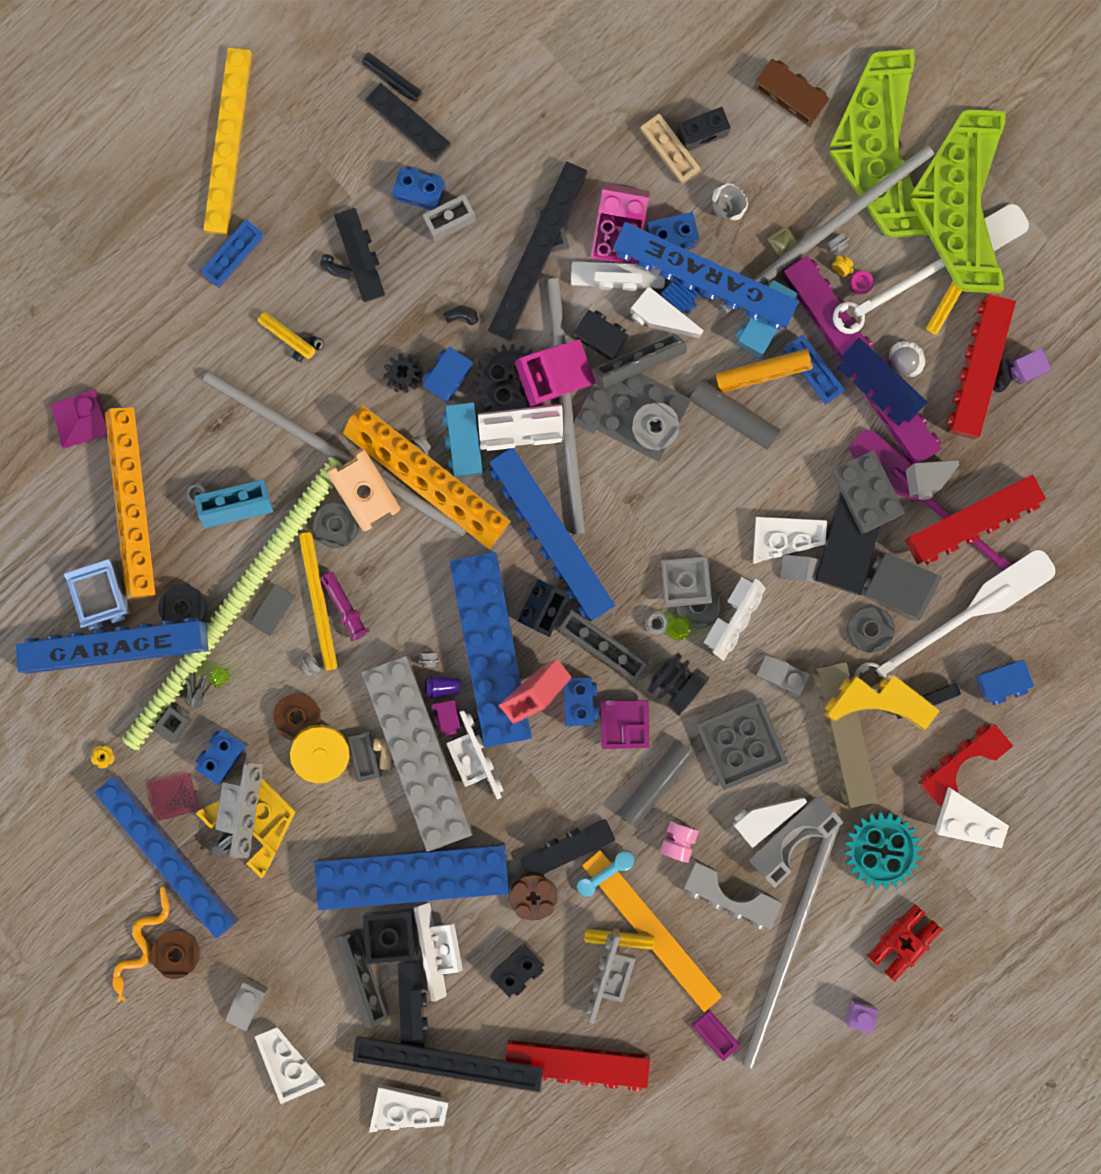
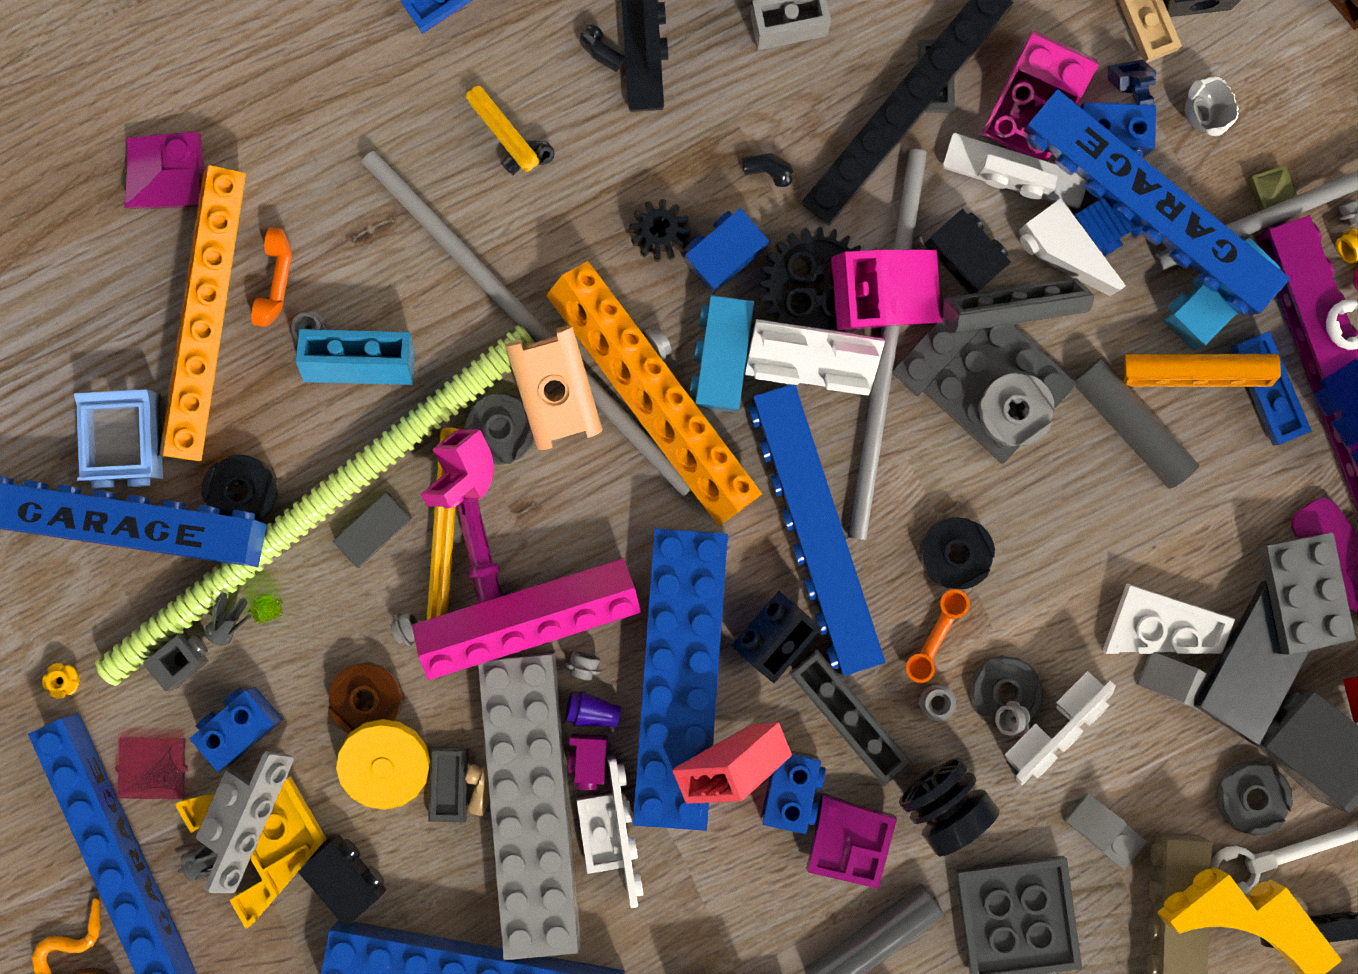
camera: 10 degrees right, 0 degrees up
light grey tile [661,556,712,607] -> none
clear neon green tile [666,616,691,641] -> none
none -> orange bar [251,227,293,327]
none -> black brick [298,835,387,928]
none -> dark pink brick [412,558,641,680]
none -> dark pink brick [421,429,494,509]
none -> orange bar [905,589,970,683]
none -> black plate [920,517,995,590]
none -> light grey plate [995,701,1030,737]
none -> dark blue plate [1108,59,1156,106]

